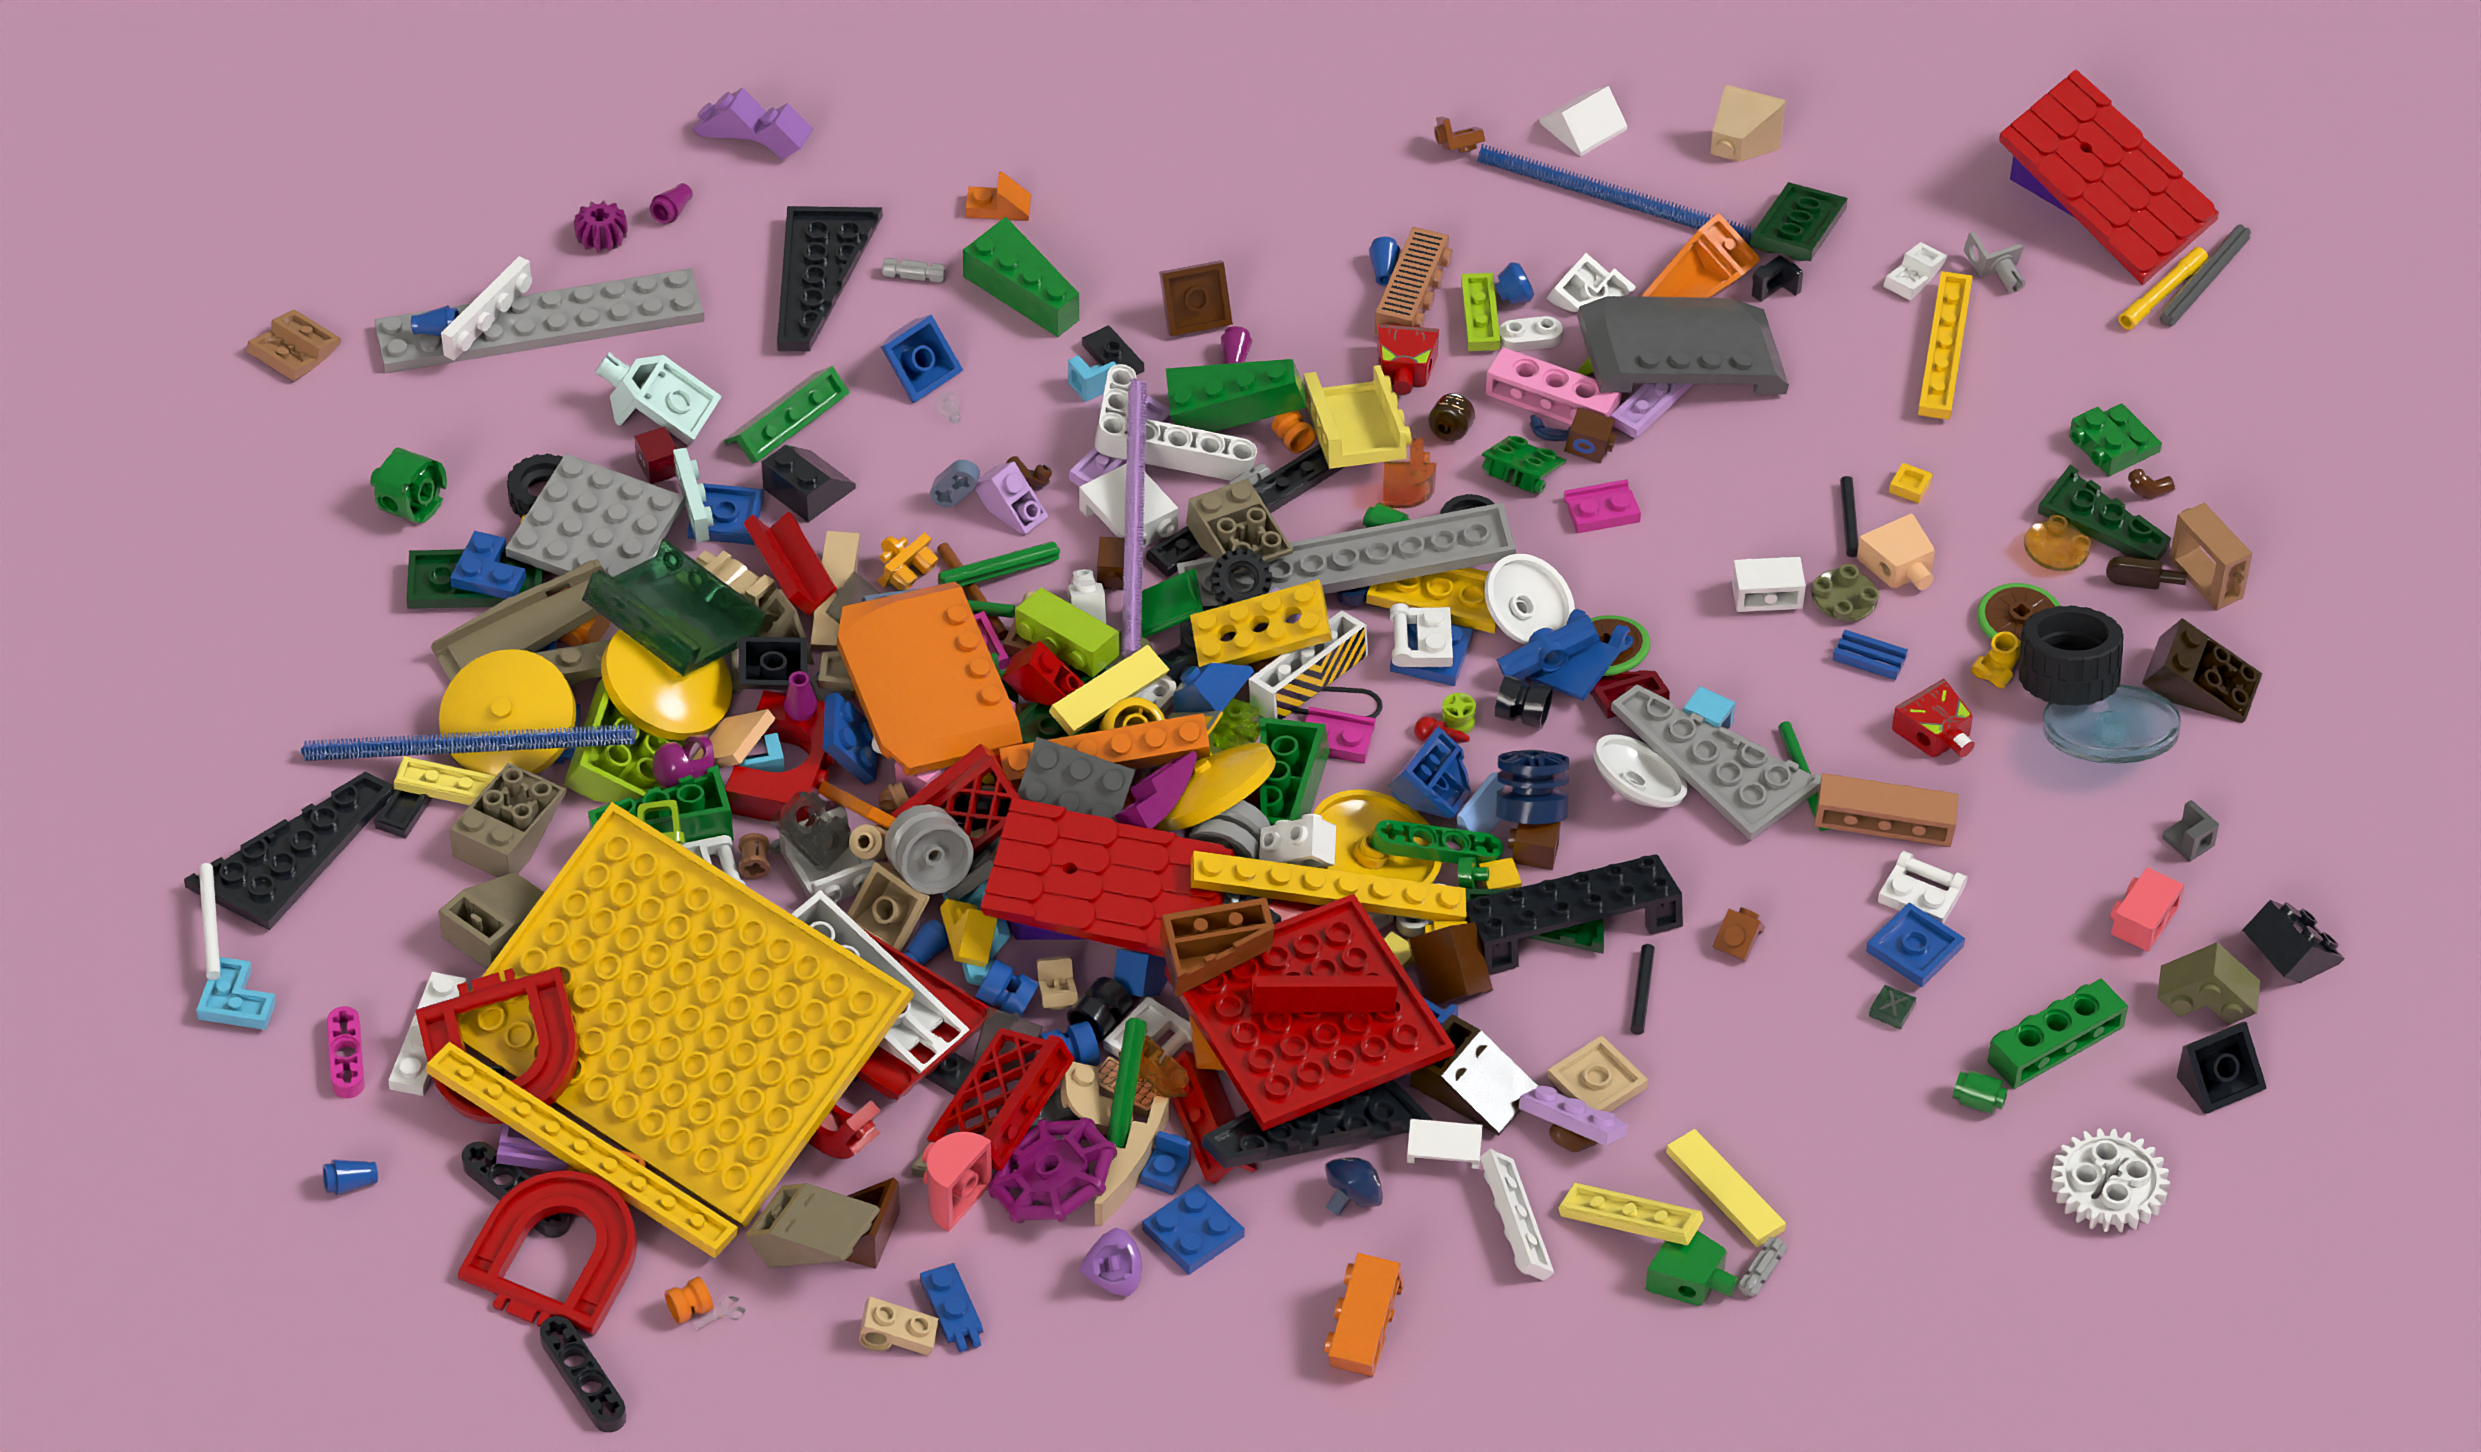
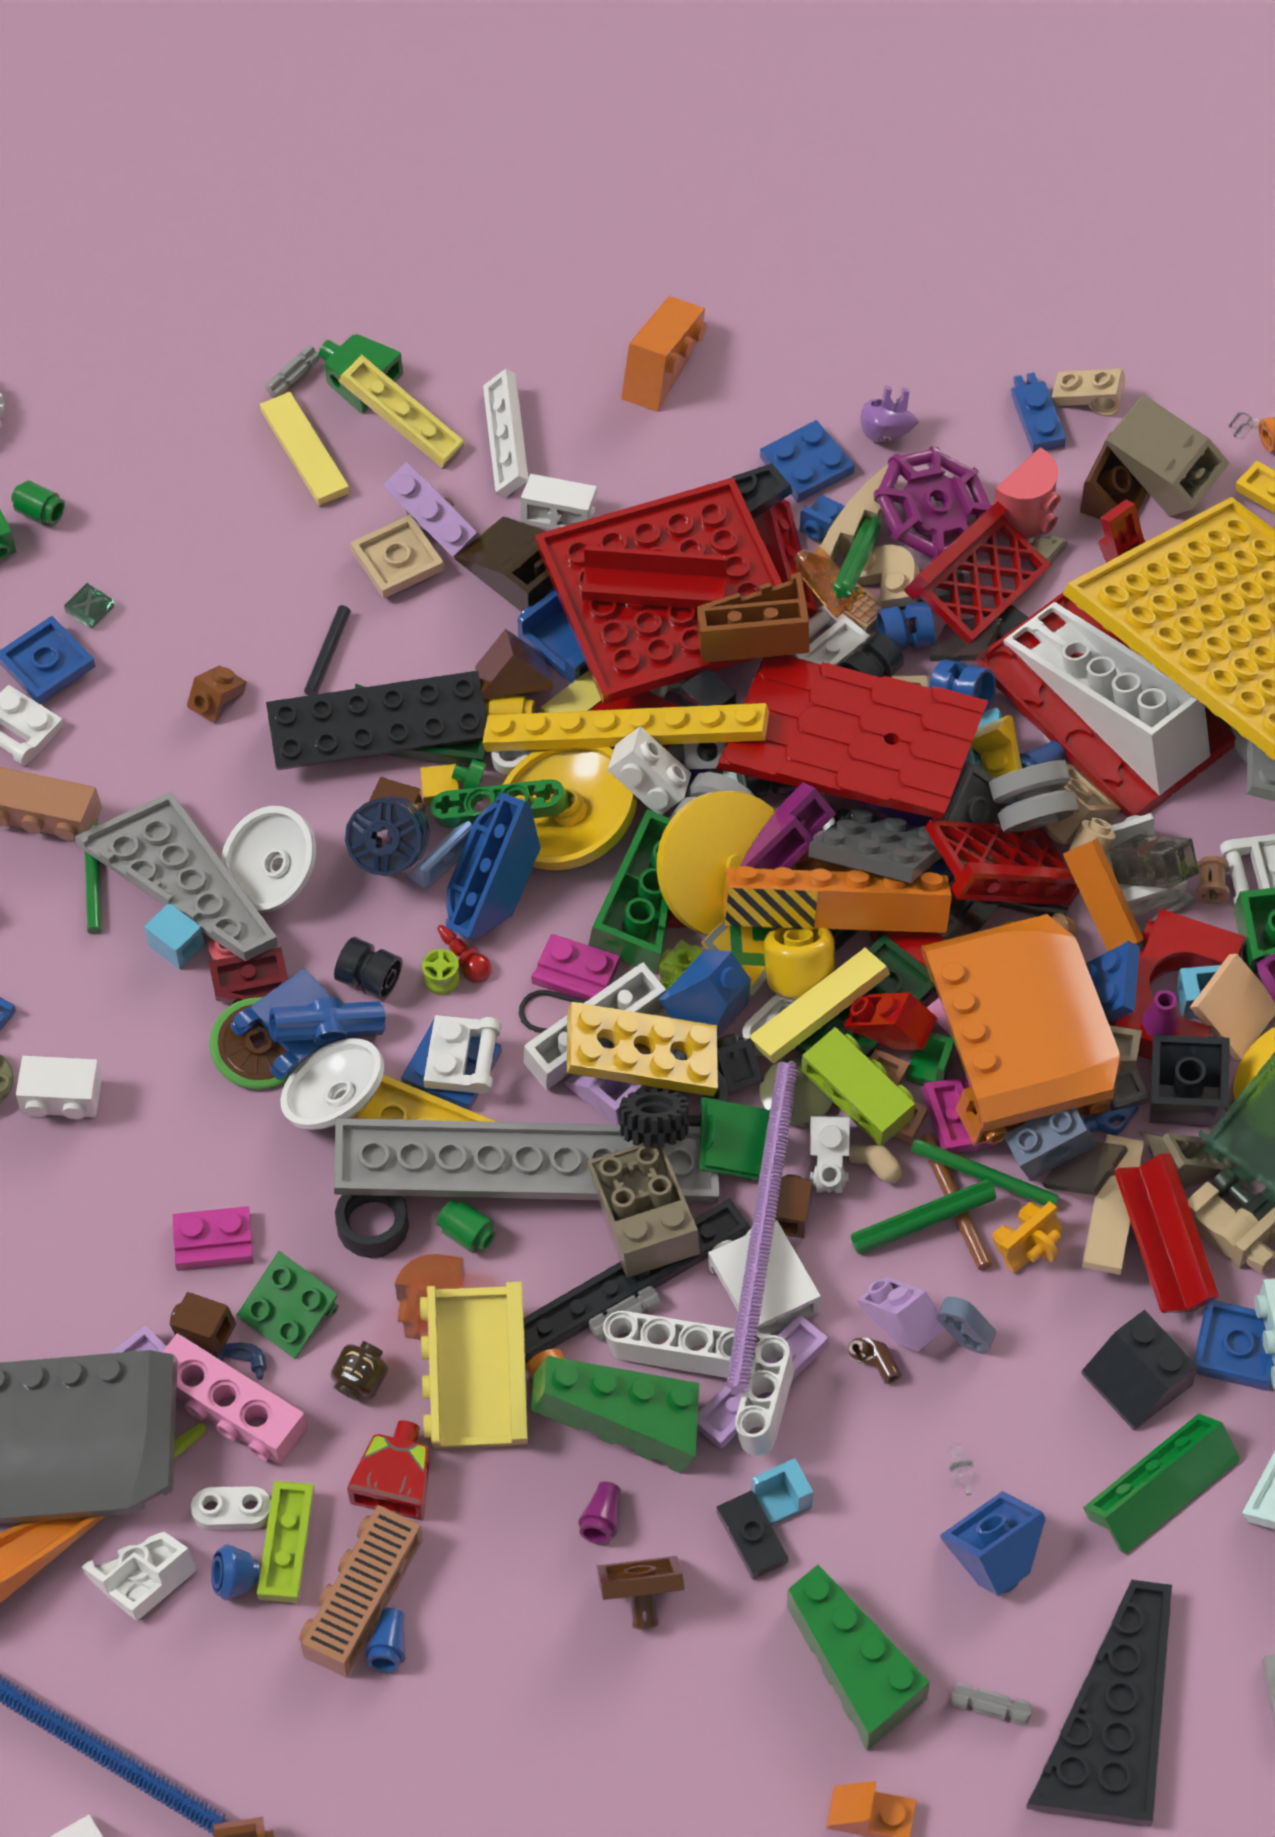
camera: 170 degrees left, 10 degrees up
dark blue piece [1325,1157,1383,1216] -> none

